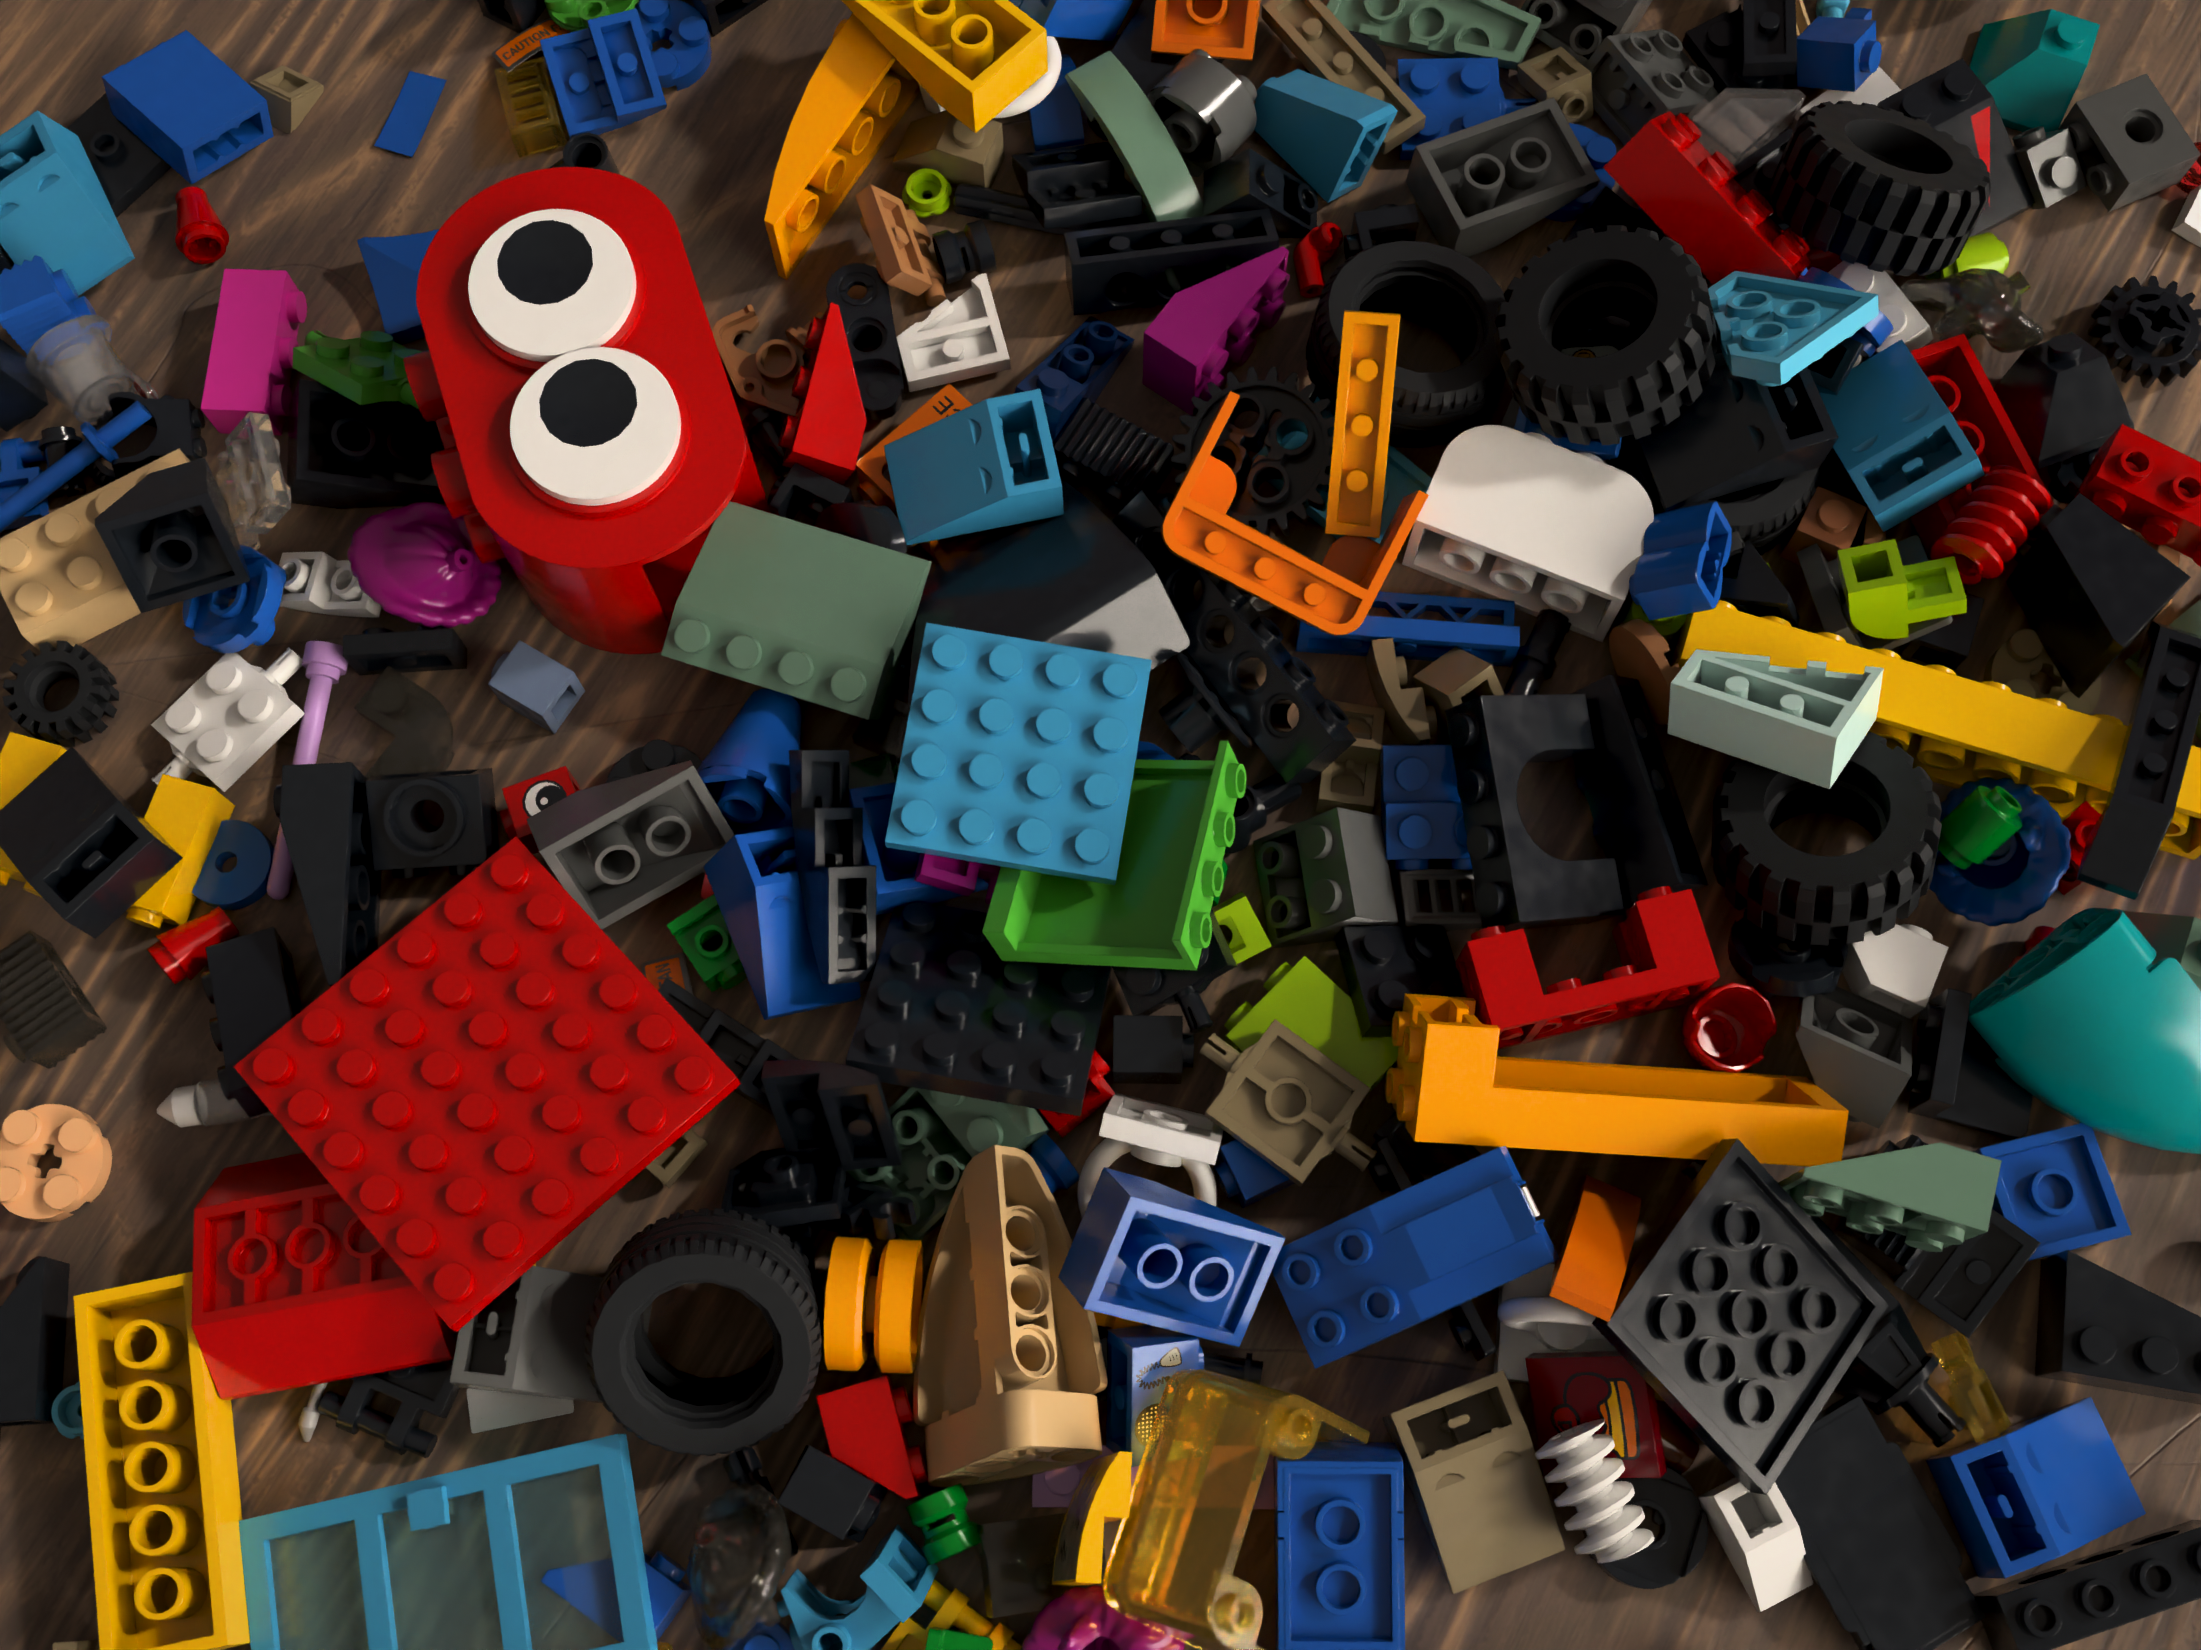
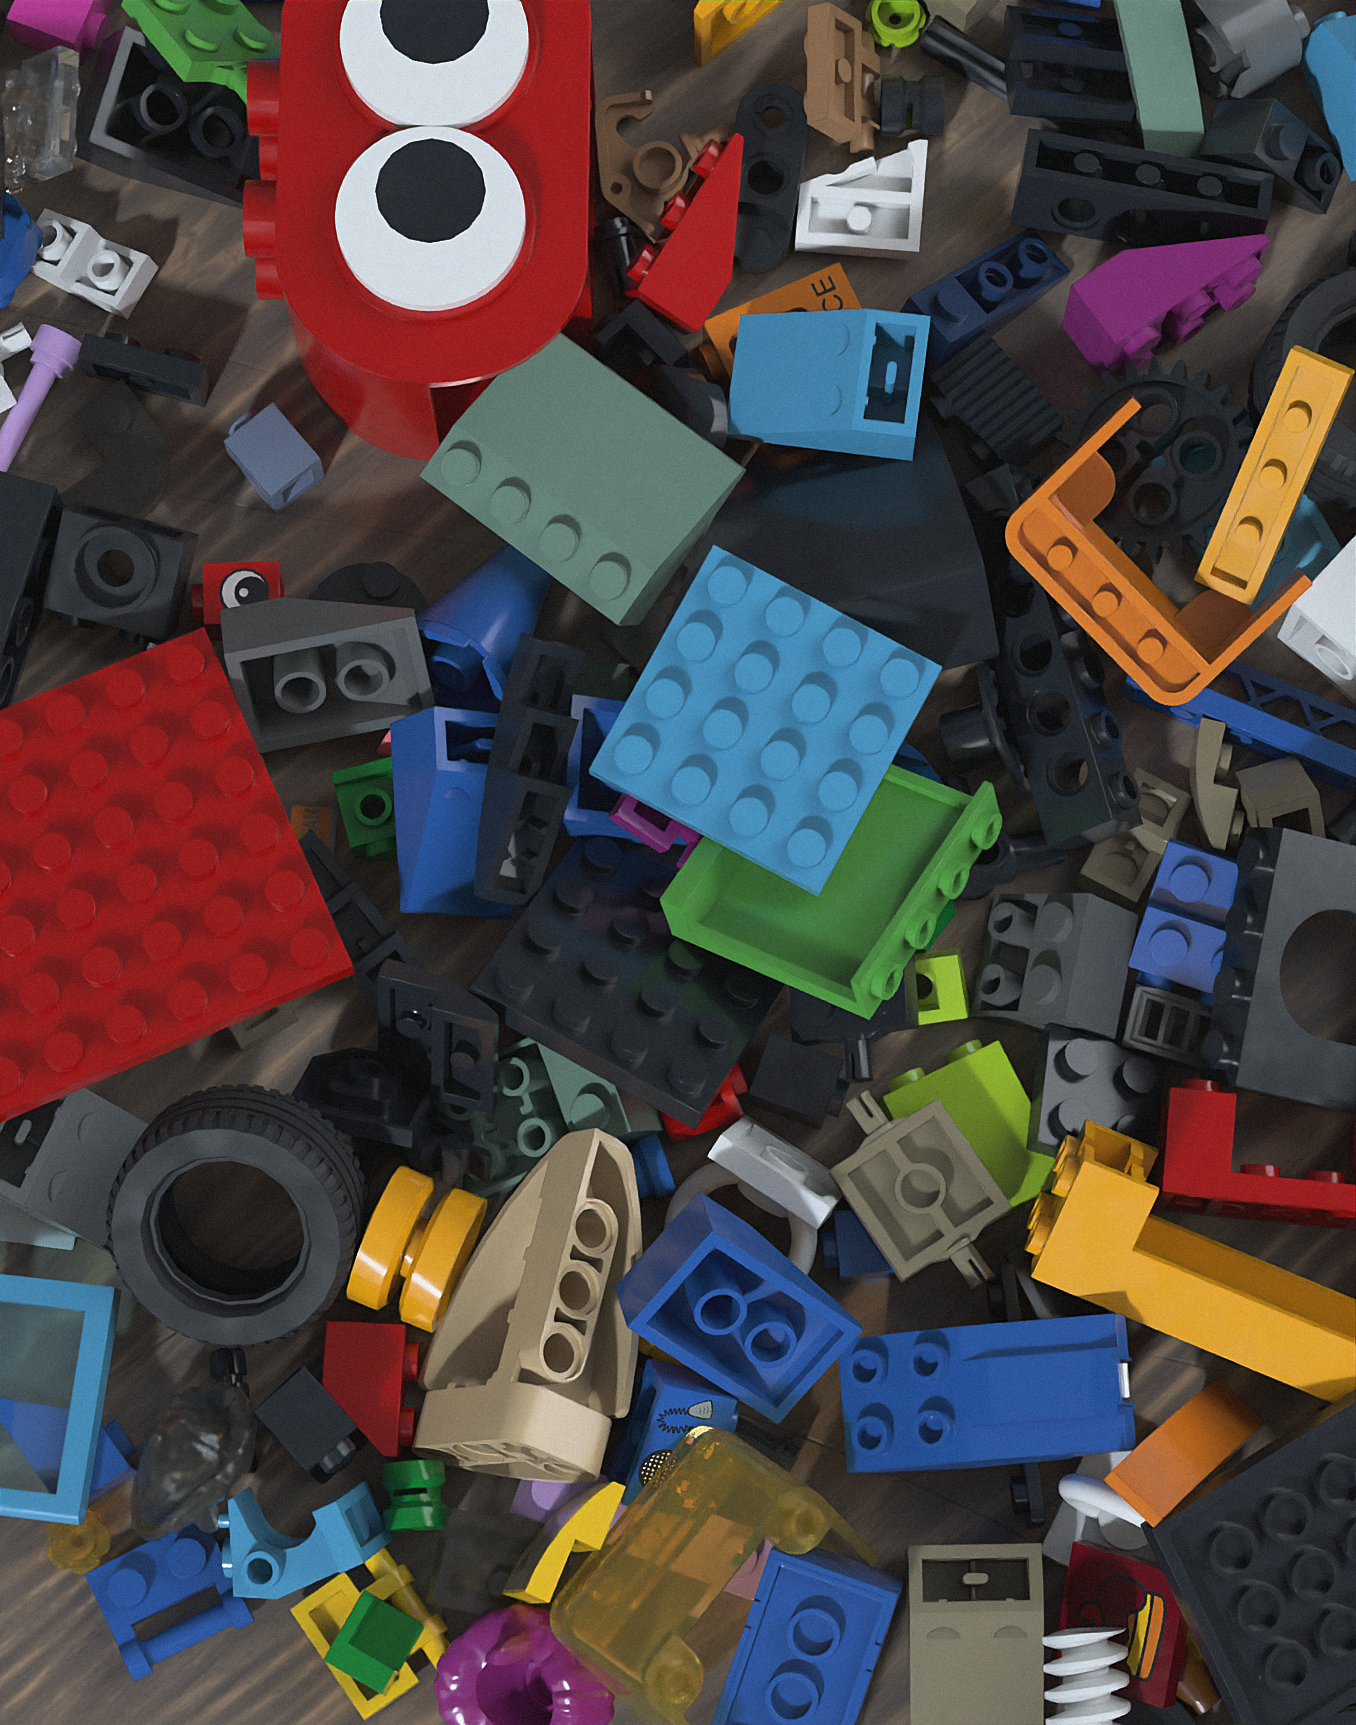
camera: 20 degrees right, 5 degrees up
magenta piece [347,502,502,628] -> none
red arm [1293,222,1343,298] -> none

